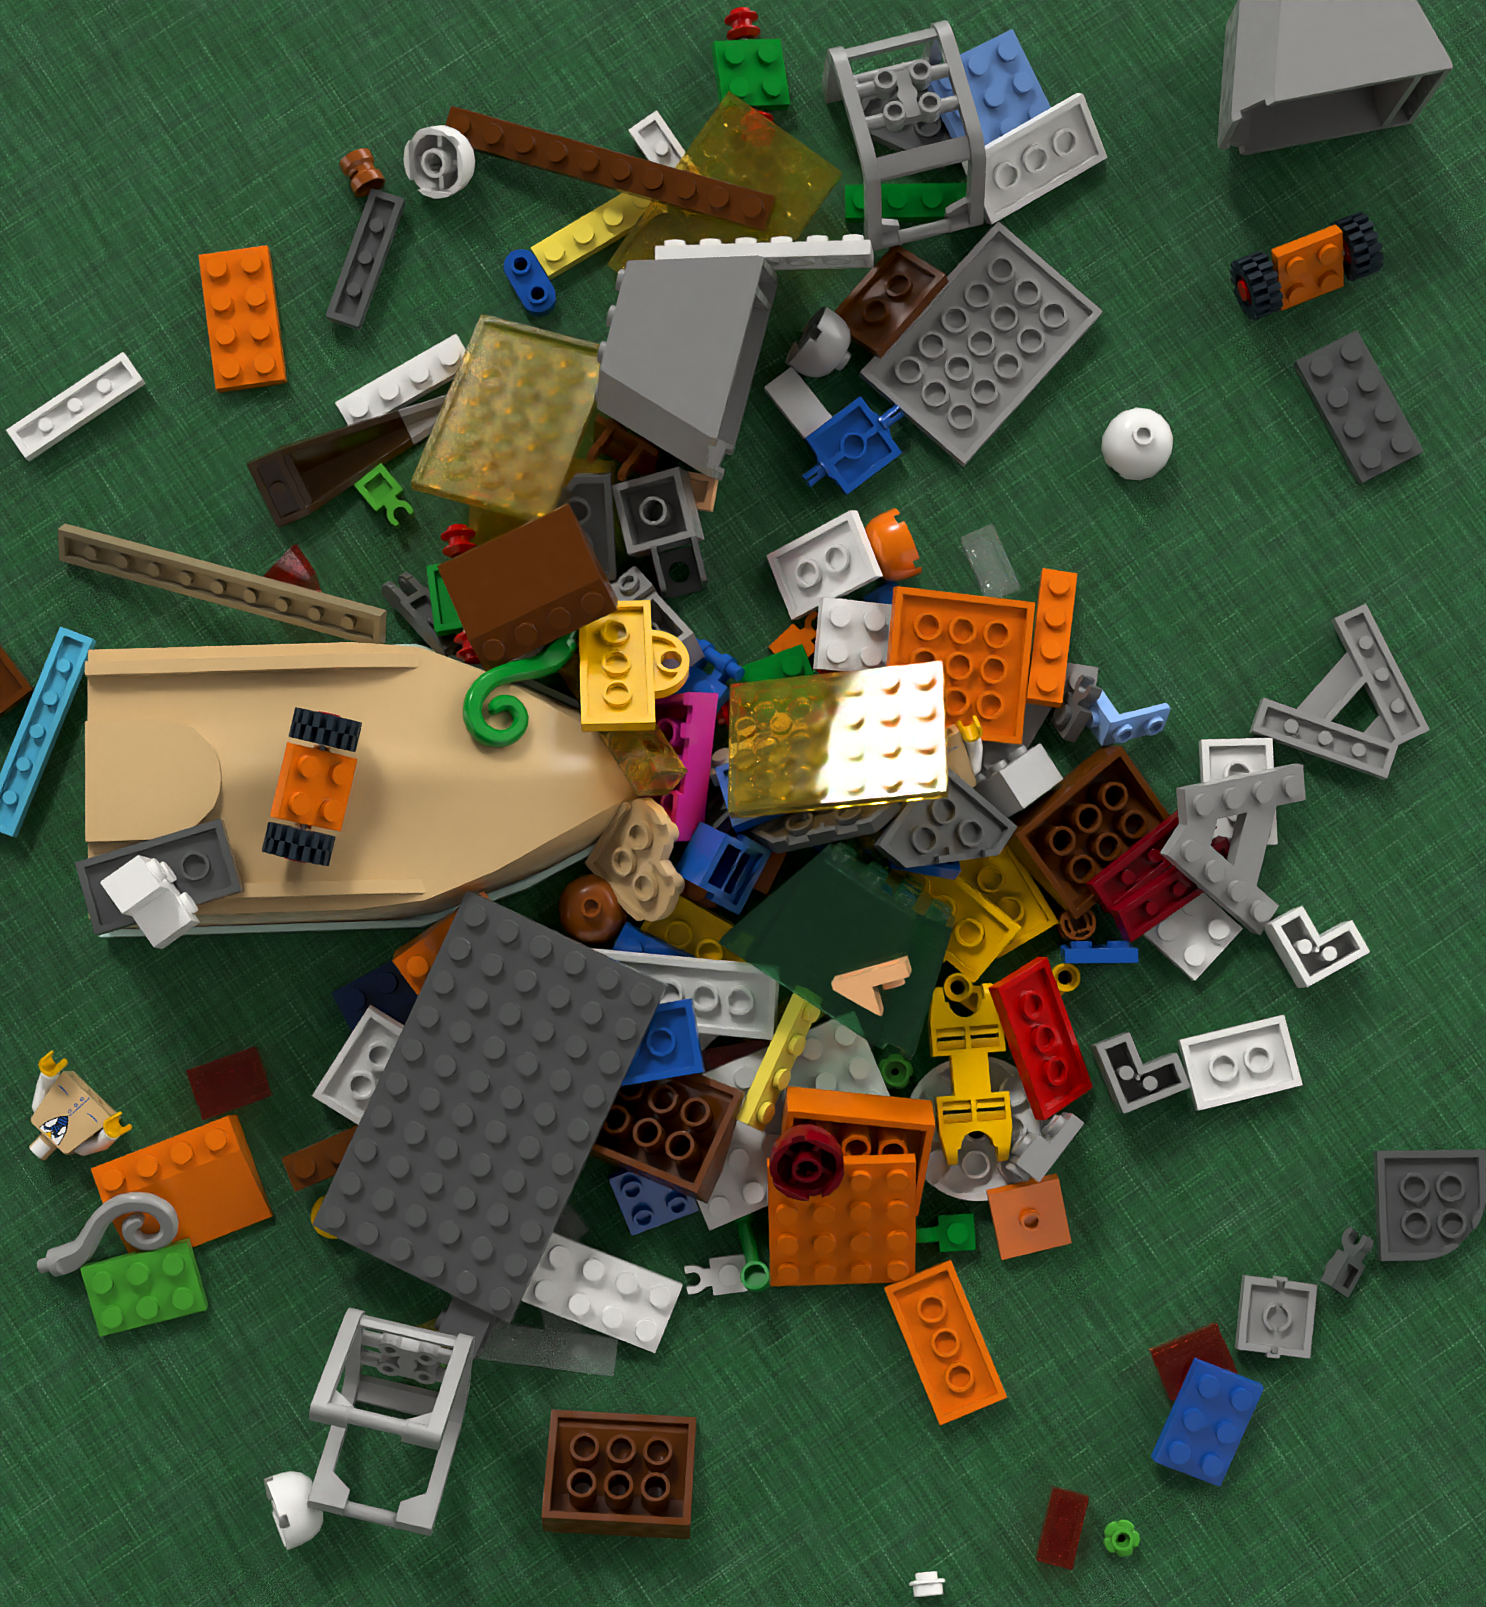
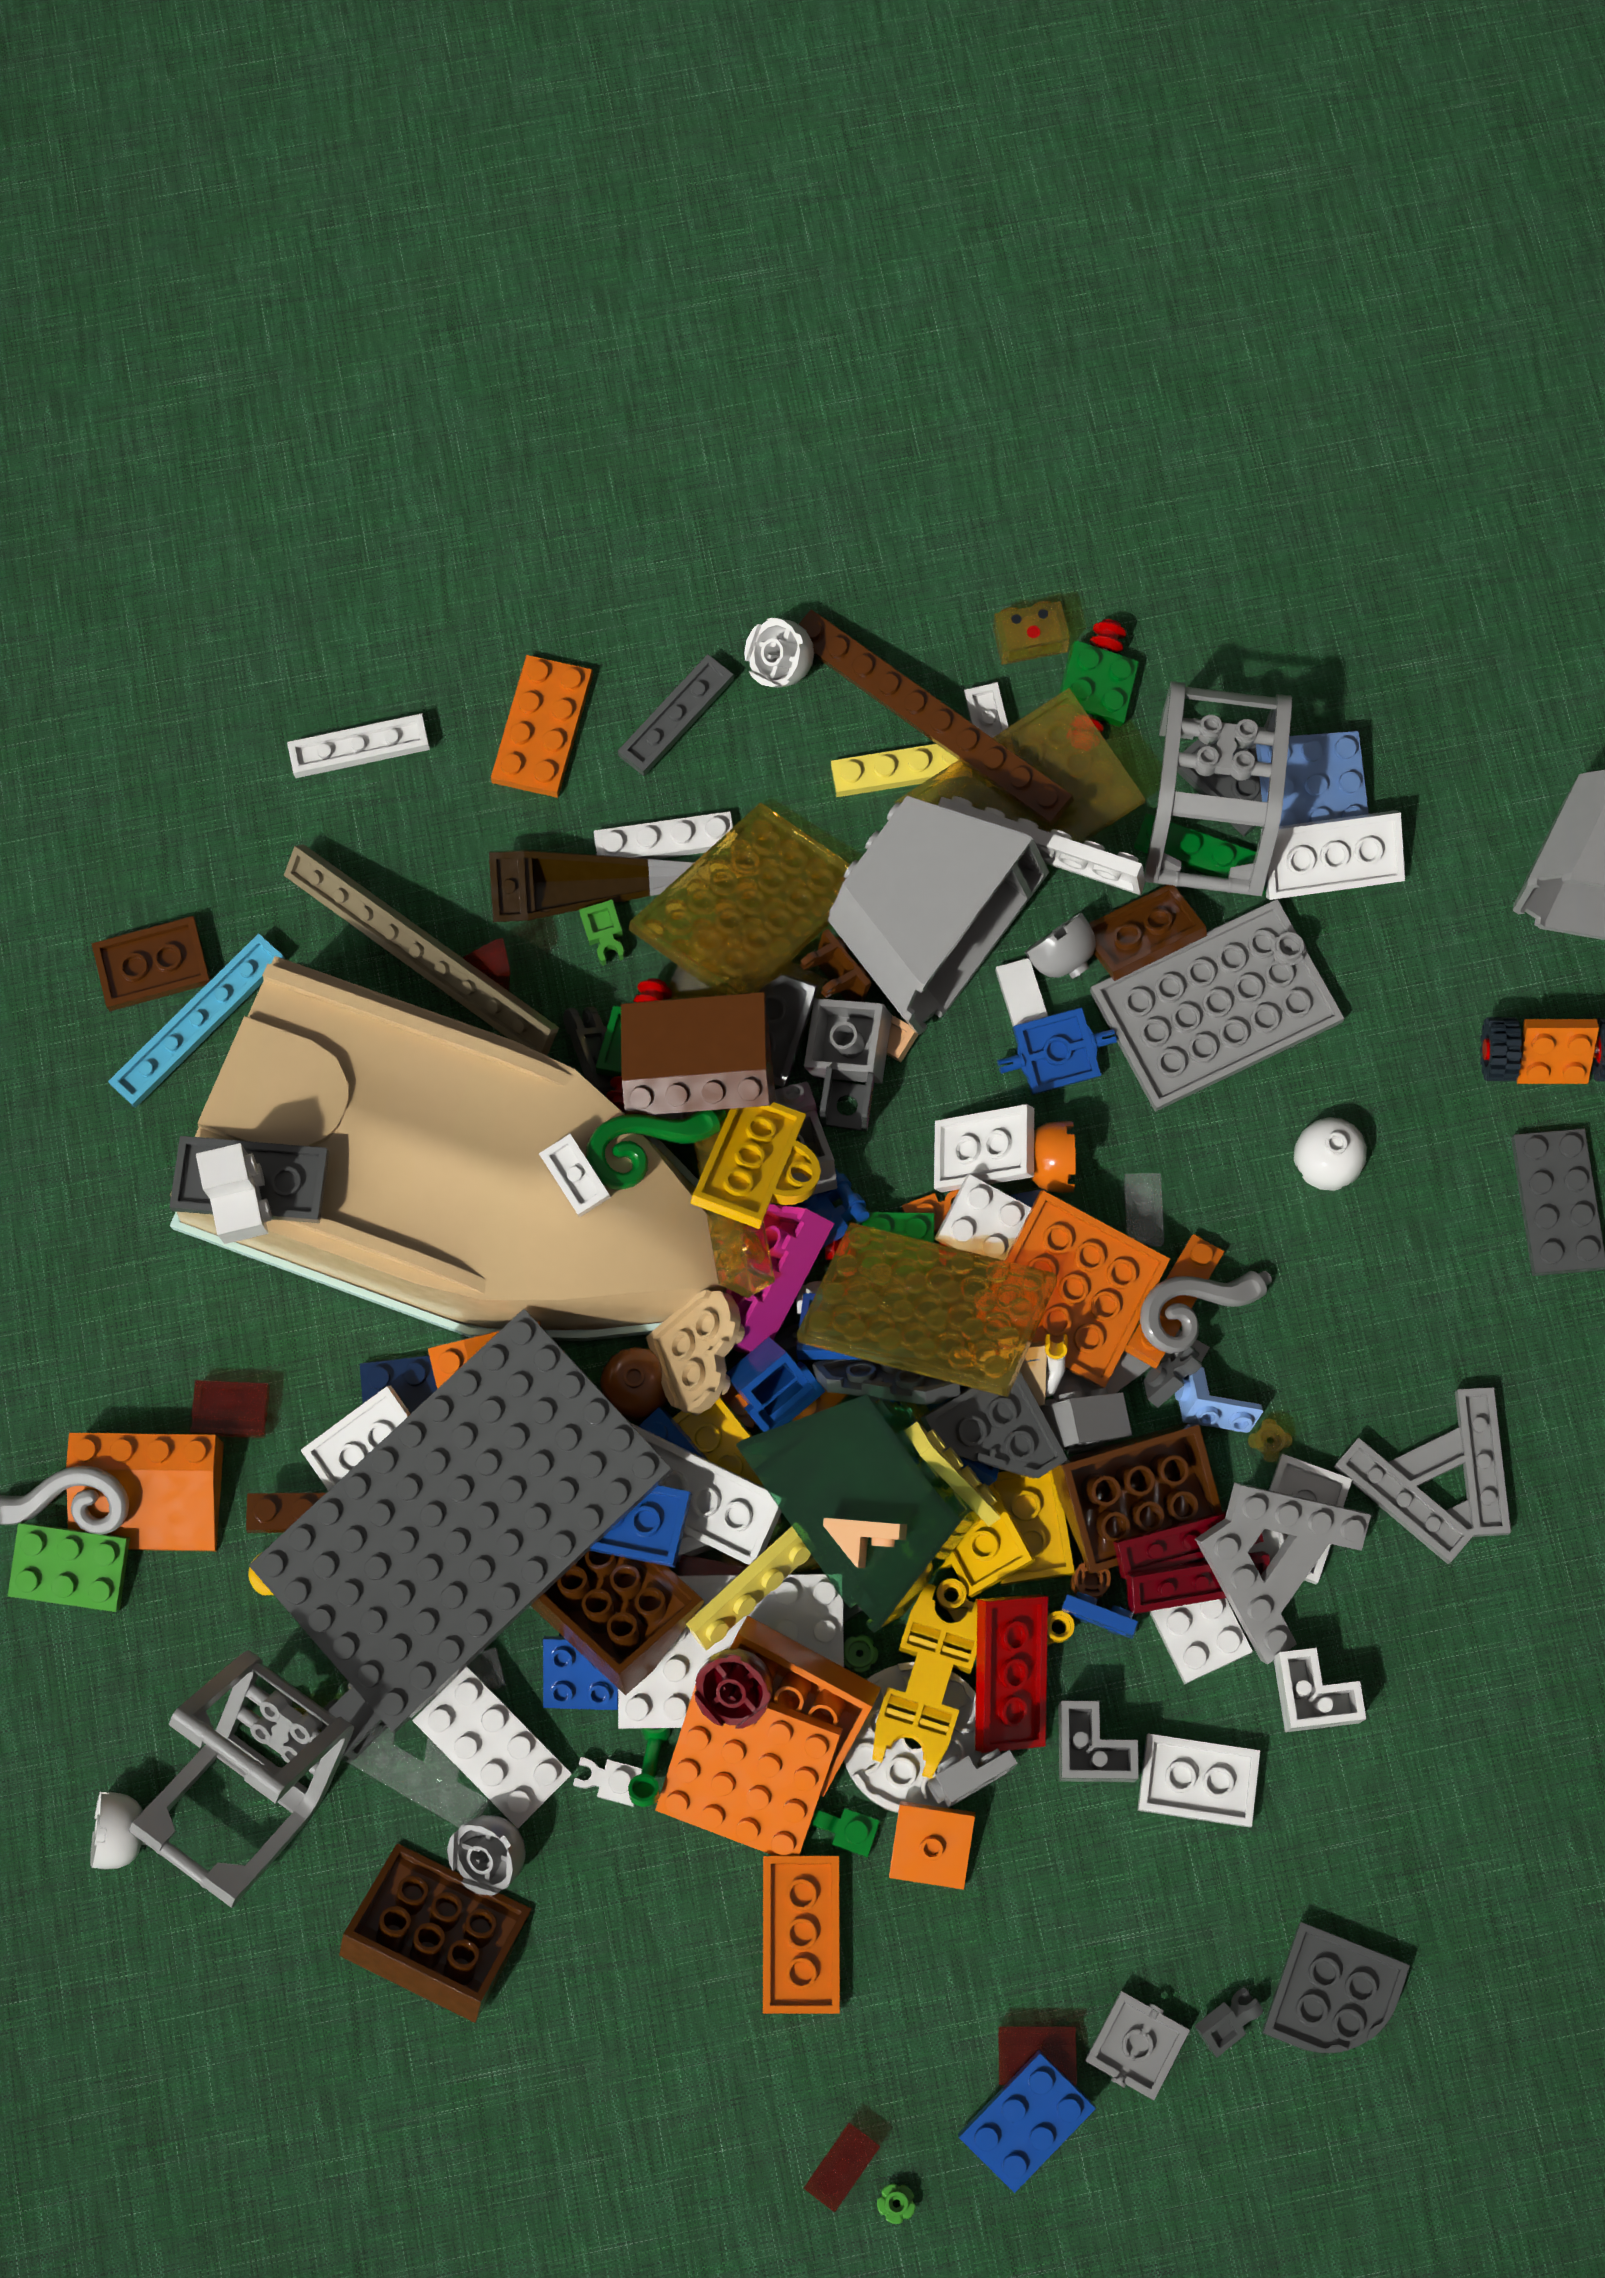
camera: 25 degrees right, 10 degrees down
torso [29,1050,132,1161] -> none
plate [262,707,362,866] -> none
dark orange wheel [339,148,386,197] -> none
blue plate [504,249,557,316] -> none
white plate [909,1571,945,1597] -> none
none -> light grey cylinder [447,1815,526,1895]
none -> white plate [539,1134,611,1217]
none -> light yellow plate [905,1422,1001,1526]
none -> clear yellow brick [993,601,1070,665]
none -> light grey plant [1140,1271,1272,1353]
none -> clear yellow plate [1248,1419,1292,1462]
none -> light grey plate [1271,932,1306,966]

